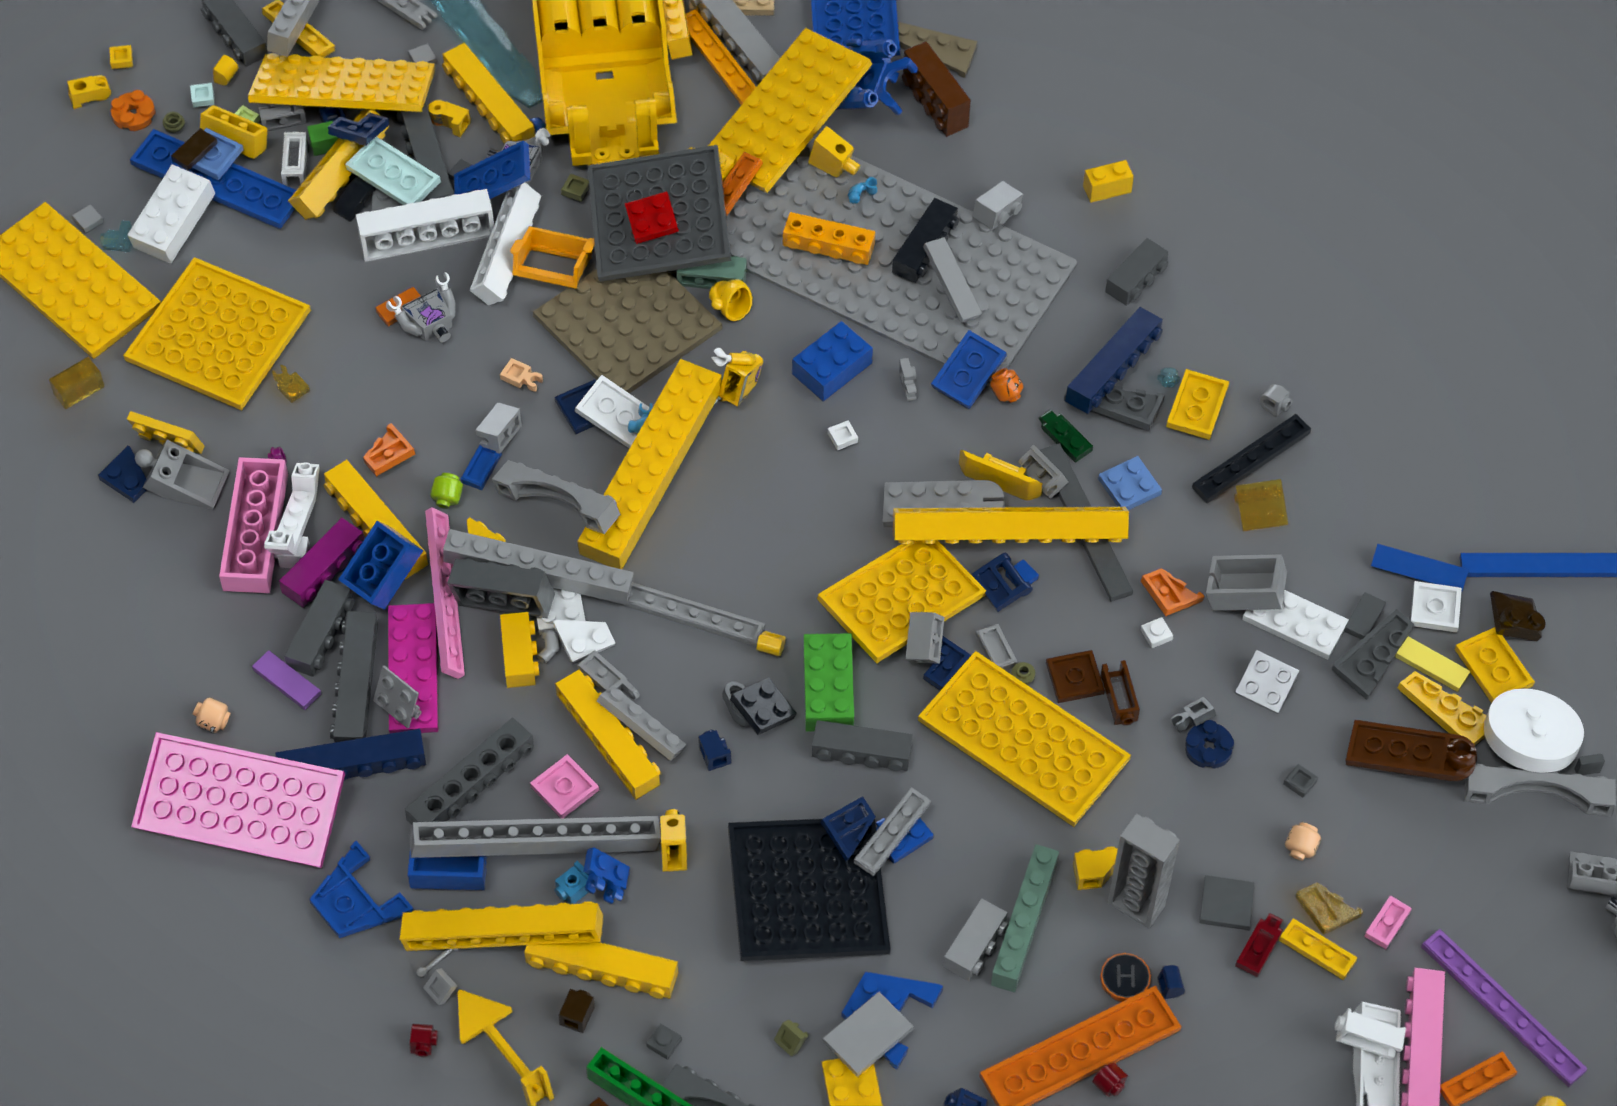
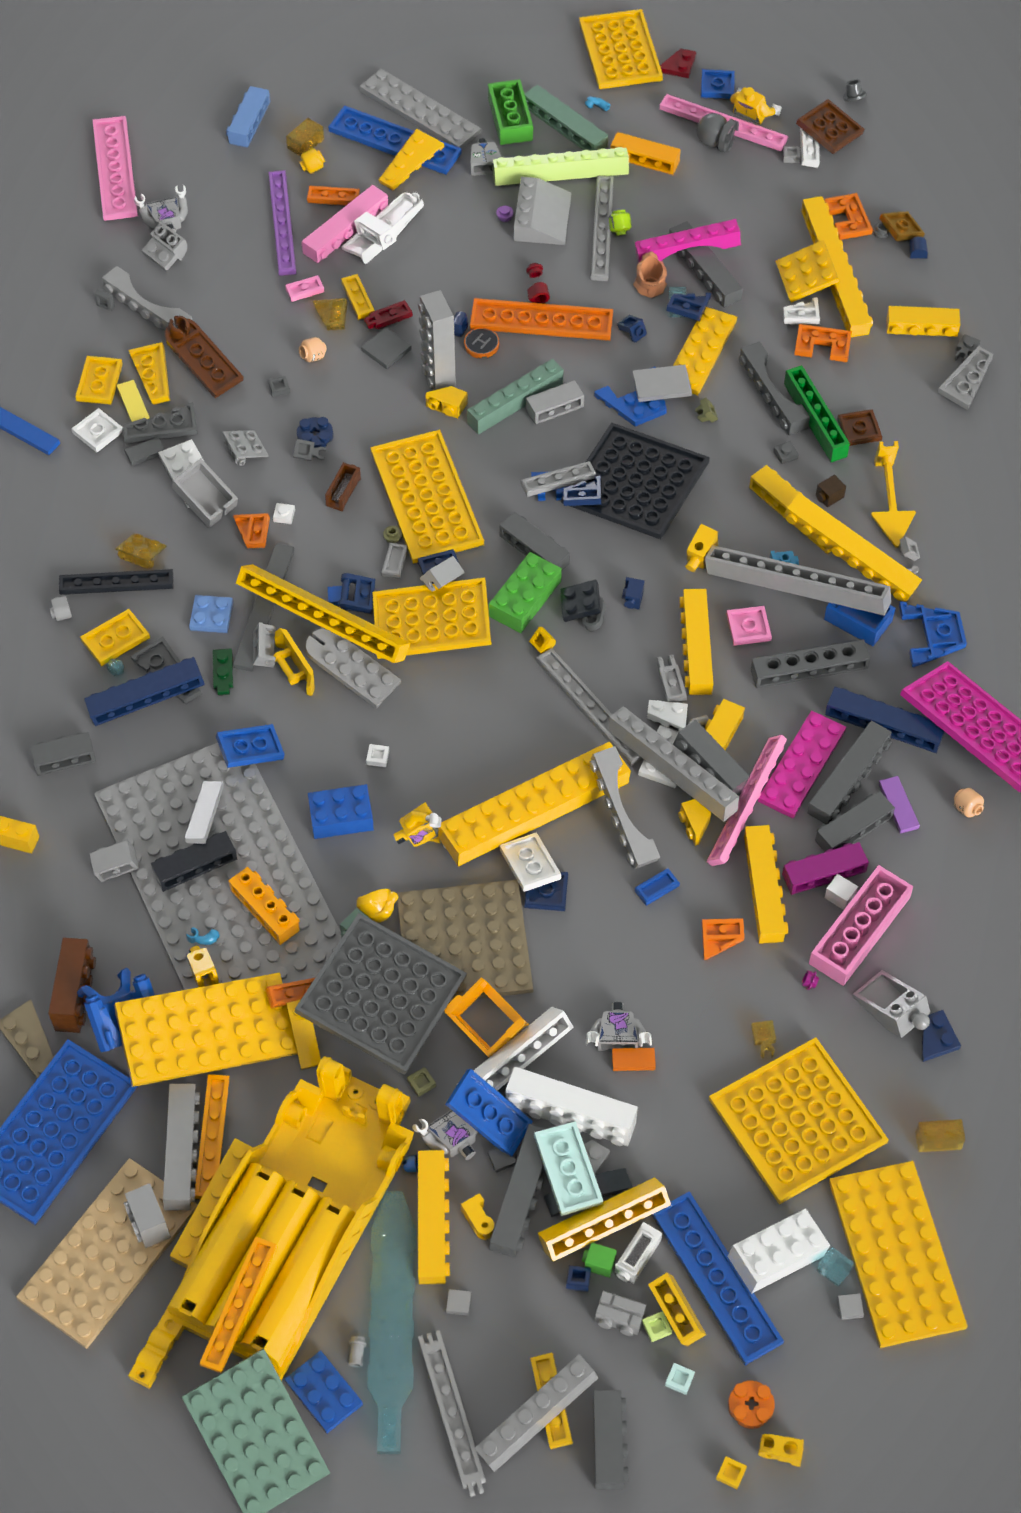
camera: 145 degrees left, 0 degrees up
yellow plate [127,411,205,454] -> none
olive plate [163,112,185,132] -> none
dark brown tile [171,128,218,171] -> none
medium blue plate [192,128,243,180] -> none
yellow brick [213,54,239,86] -> none
yellow plate [248,53,435,112] -> none
white slope [264,462,320,555] -> none
dark blue plate [328,113,389,146] -> none
blue brick [338,521,424,610] -> none
light grey hinge [373,666,422,728] -> none
dark red plate [410,1024,438,1057] -> none
lime head [430,473,463,509] -> none
light grey hinge [475,403,522,454] -> none
light nougat plate [500,358,543,392] -> none
blue plate [583,847,630,904] -> none
light grey plate [597,685,686,761] -> none
red plate [625,191,679,244] -> none
dark azure arm [628,403,653,434] -> none
light grey plate [899,358,917,401] -> none
orange head [990,368,1024,403] -> none
reddish brown tile [1046,650,1105,703] -> none
blue tile [1371,543,1469,592] -> none
white brick [1484,689,1584,773] -> none
dark brown slope [1490,591,1546,641] -> none

